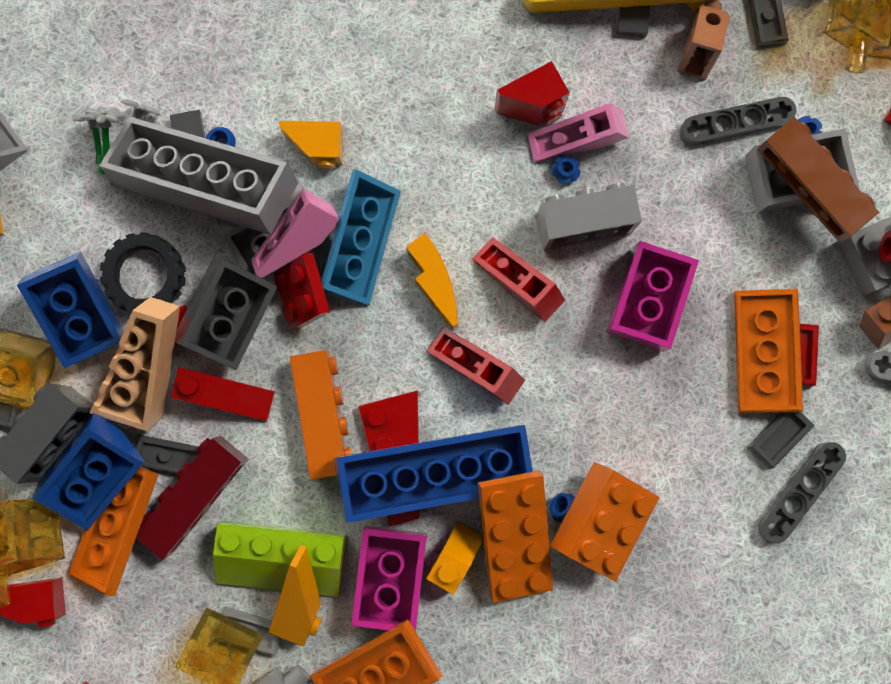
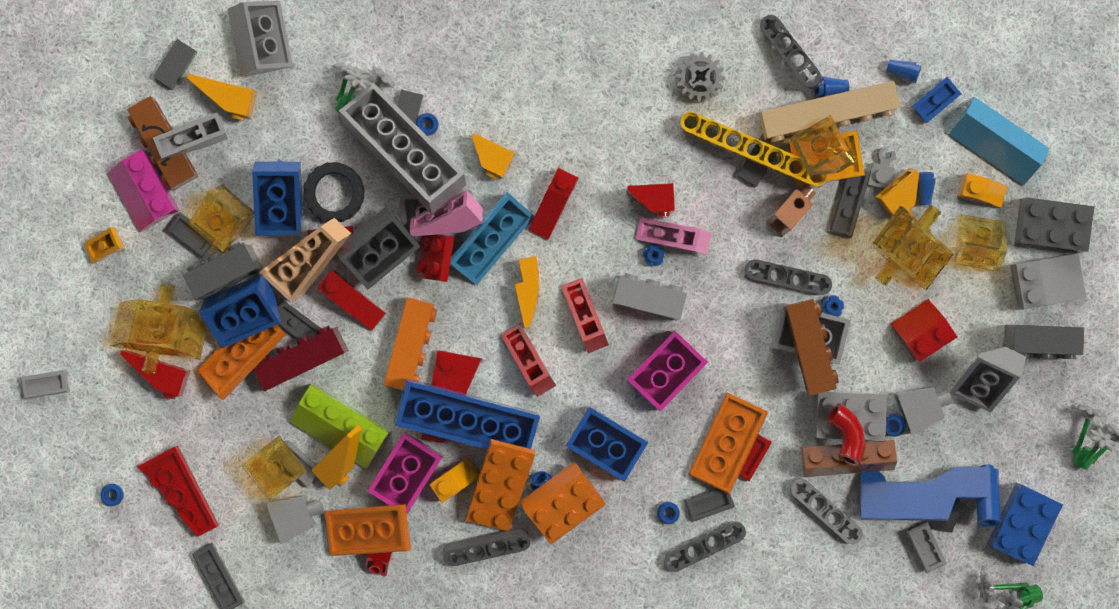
camera: 20 degrees right, 5 degrees up
none -> dark grey beam [443,528,530,566]
none -> red slope [528,167,579,240]
none -> blue brick [566,406,648,482]
none -> blue plate [657,502,680,524]

